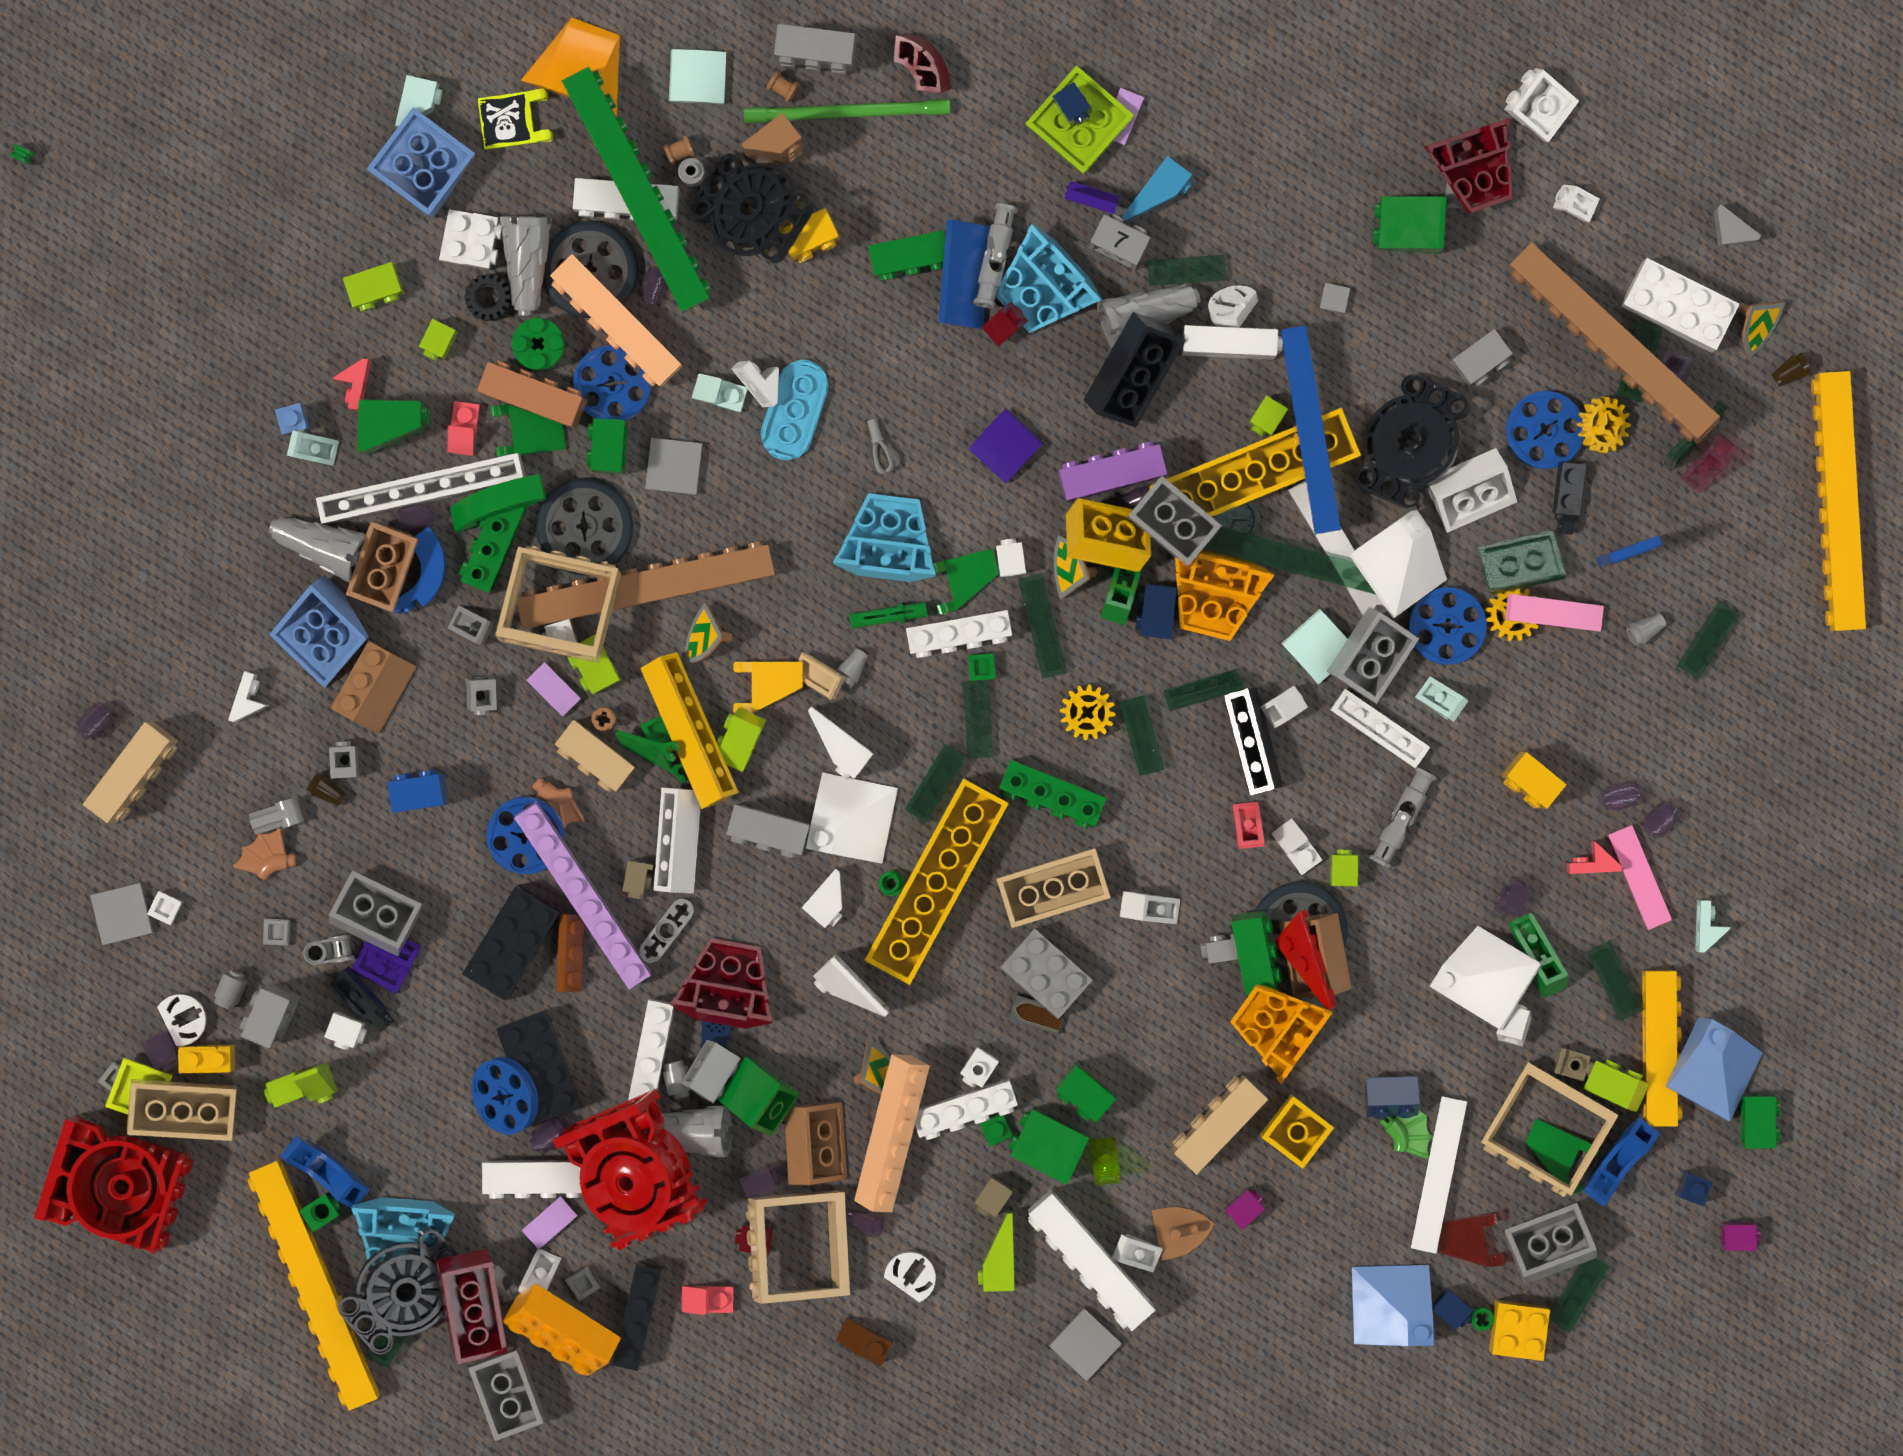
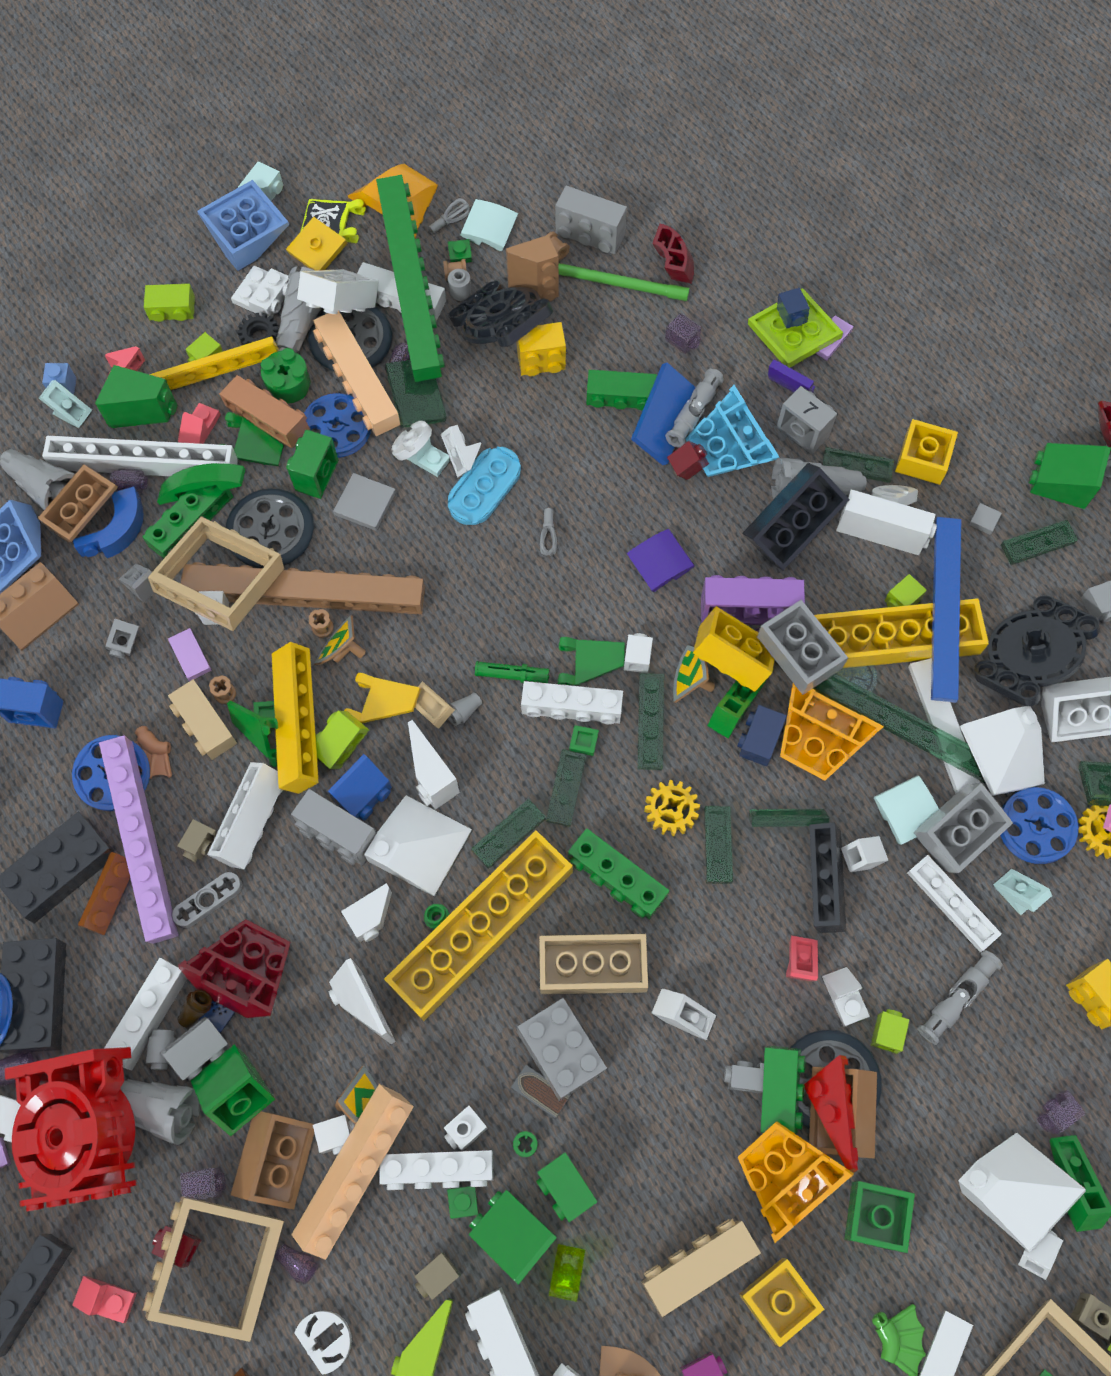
camera: 15 degrees right, 20 degrees down
lime brick [567,634,621,695] -> none
medium azure wedge [833,493,936,582] -> none
dark azure slope [1121,156,1192,224] -> none
brick [1365,1077,1420,1119] -> none
none -> yellow tile [149,337,280,390]
none -> dark brown cone [177,989,212,1028]
none -> yellow plate [286,217,348,271]
none -> white brick [297,269,379,314]
none -> medium nougat bush [309,609,334,638]
none -> white brick [313,1115,355,1155]
none -> blue slope [328,754,392,821]
none -> clear green tile [385,360,447,428]
none -> white tile [392,421,432,460]
none -> light grey piece [428,198,470,234]
none -> green plate [448,239,472,263]
none -> green bush [513,1131,538,1157]
none -> clear purple brick [665,313,702,354]
none -> green brick [844,1181,915,1253]
none -> yellow brick [895,419,958,485]
none -> clear green plate [1000,520,1078,565]

